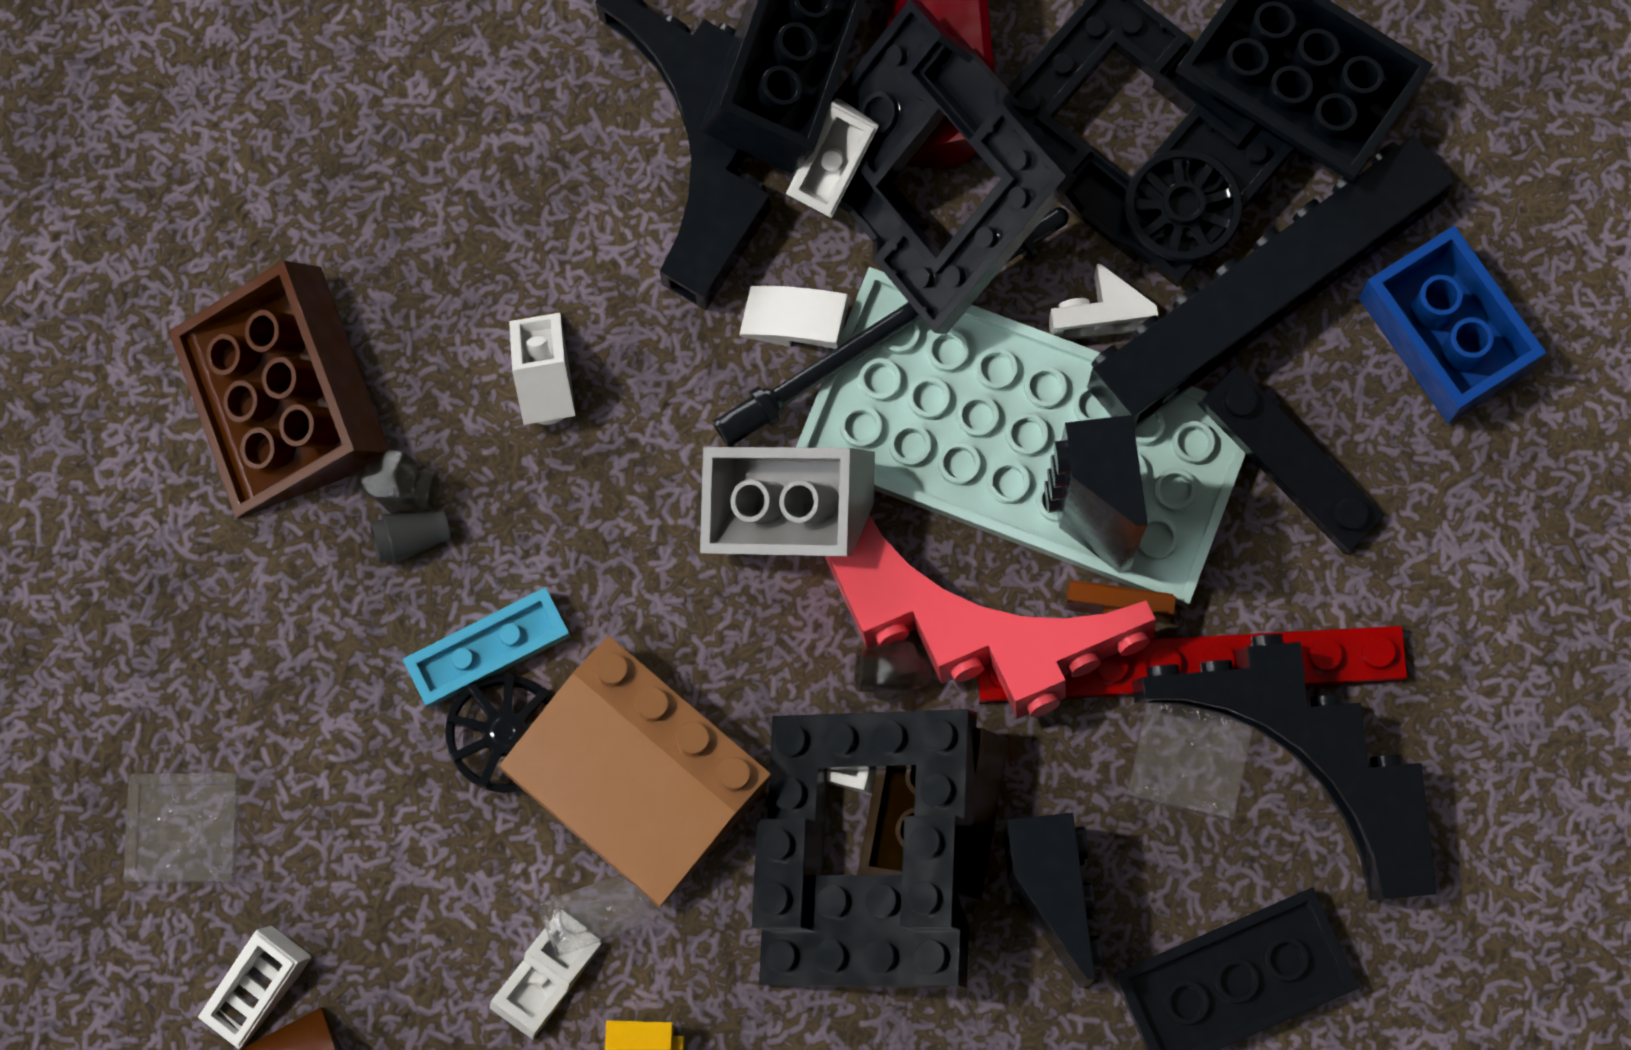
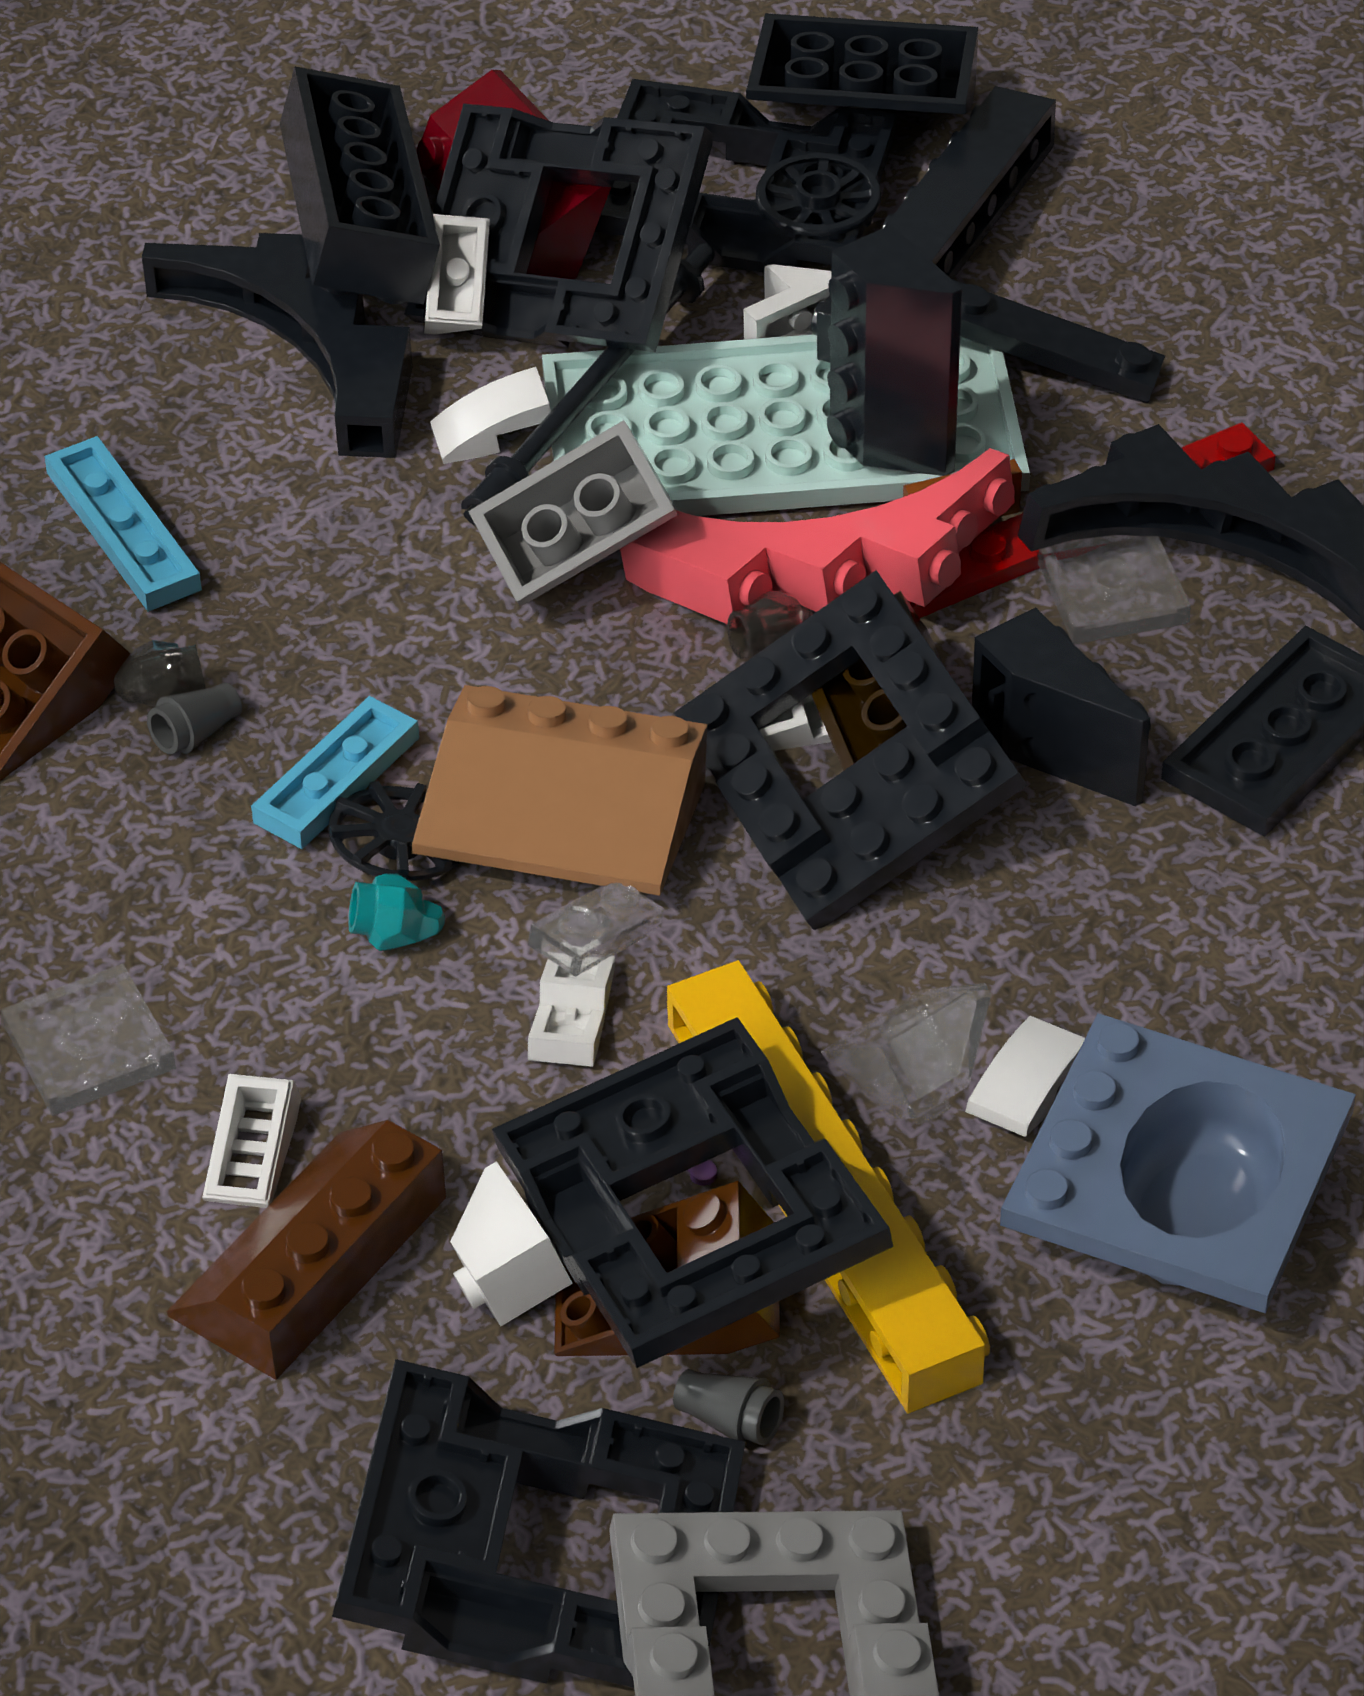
camera: 30 degrees left, 30 degrees down
white slope [509,313,575,425] -> none
blue brick [1358,225,1546,424] -> none
none -> medium azure plate [44,436,202,612]
none -> teal rock [348,874,445,951]

